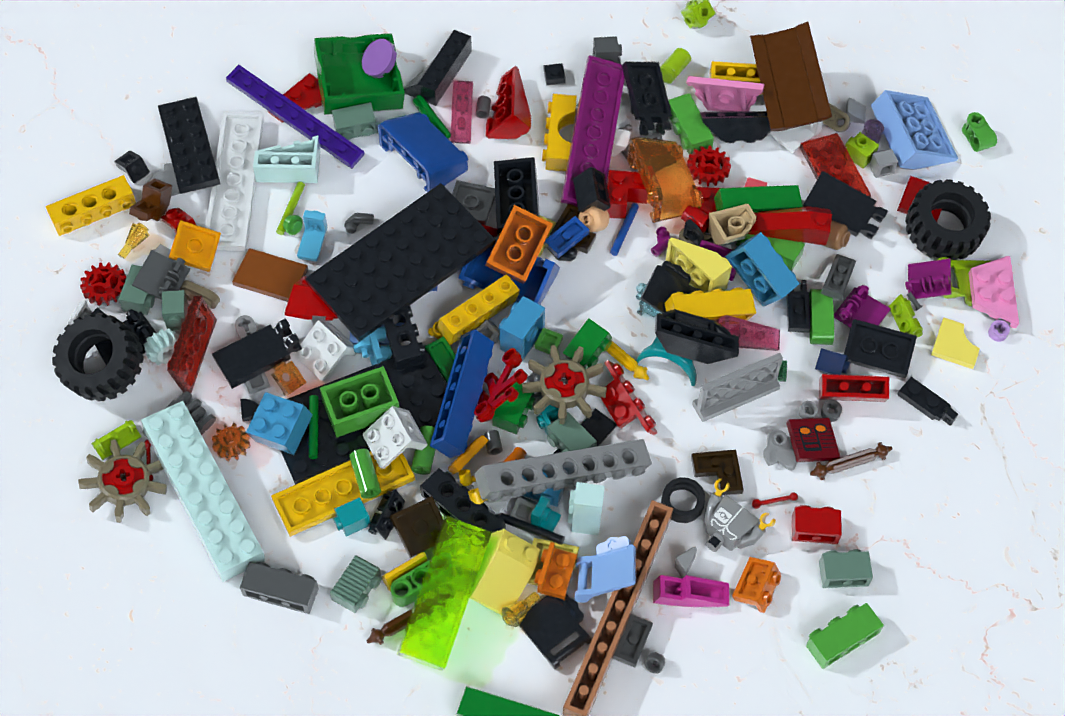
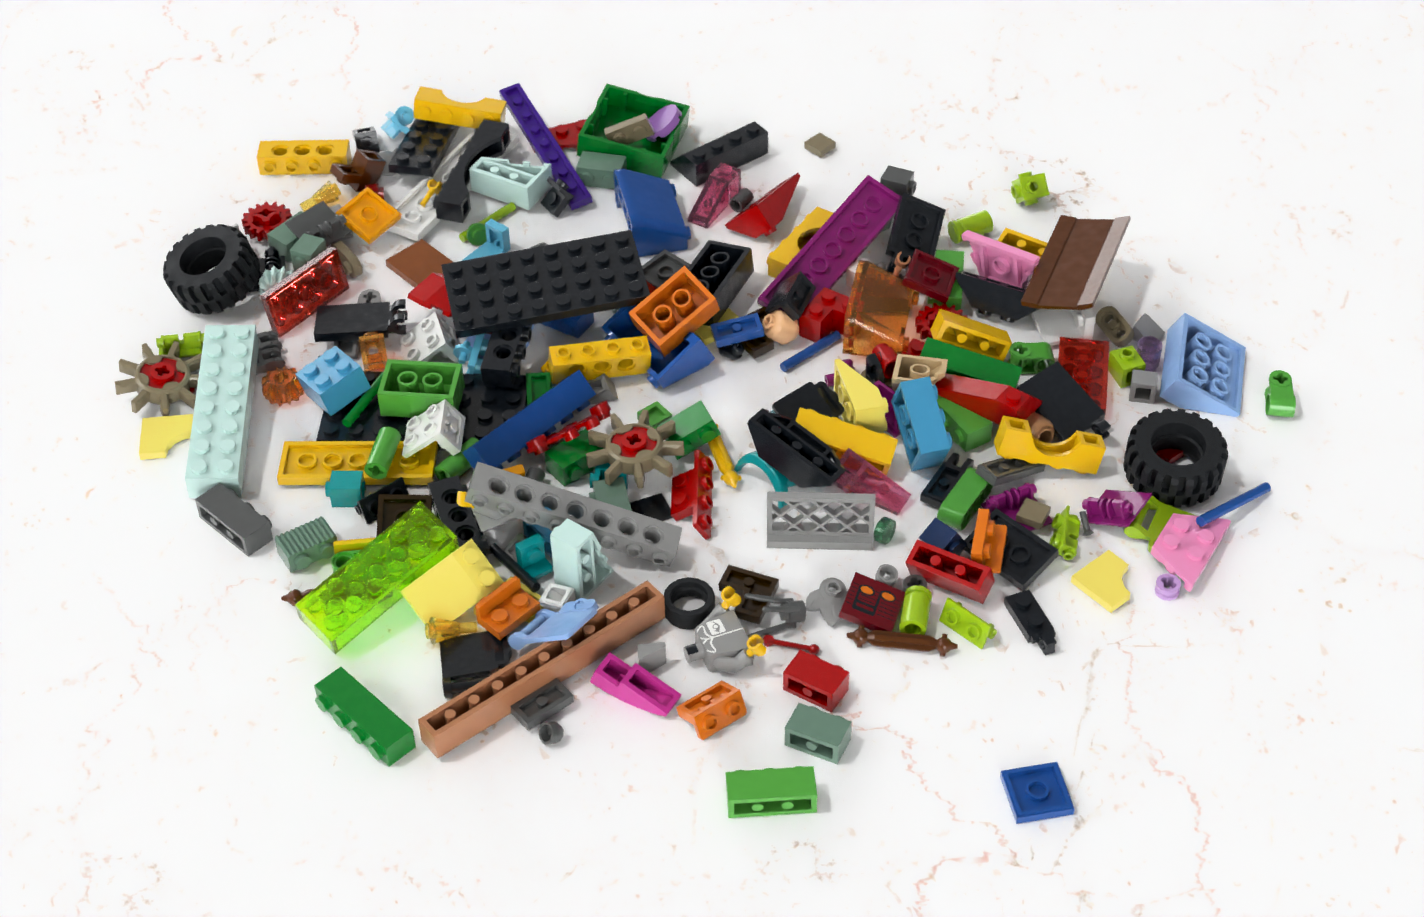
camera: 30 degrees right, 15 degrees down
green axle [413,95,451,139] -> none
dark azure brick [499,296,545,361] -> none
black plate [543,63,566,85] -> none
none -> light yellow tile [139,414,193,460]
none -> medium azure hips [380,106,414,139]
none -> yellow arch [413,86,507,129]
none -> yellow hand [420,179,443,207]
none -> black arch [433,120,511,223]
none -> white slope [538,582,576,612]
none -> black bracket [540,177,574,218]
none -> dark tan plate [604,113,655,145]
none -> dark grey plant [744,593,806,638]
none -> dark tan tile [804,132,836,158]
none -> nougat hand [888,252,911,286]
none -> lime piece [899,585,932,635]
none -> dark red tile [901,249,959,304]
none -> yellow brick [930,309,1012,361]
none -> lime hinge [939,597,997,649]
none -> orange bracket [971,508,1008,573]
none -> yellow arch [994,415,1106,475]
none -> blue tile [1000,762,1075,824]
none -> bright green piece [1007,342,1055,375]
none -> dark tan tile [1016,498,1051,530]
none -> blue bar [1196,482,1271,527]

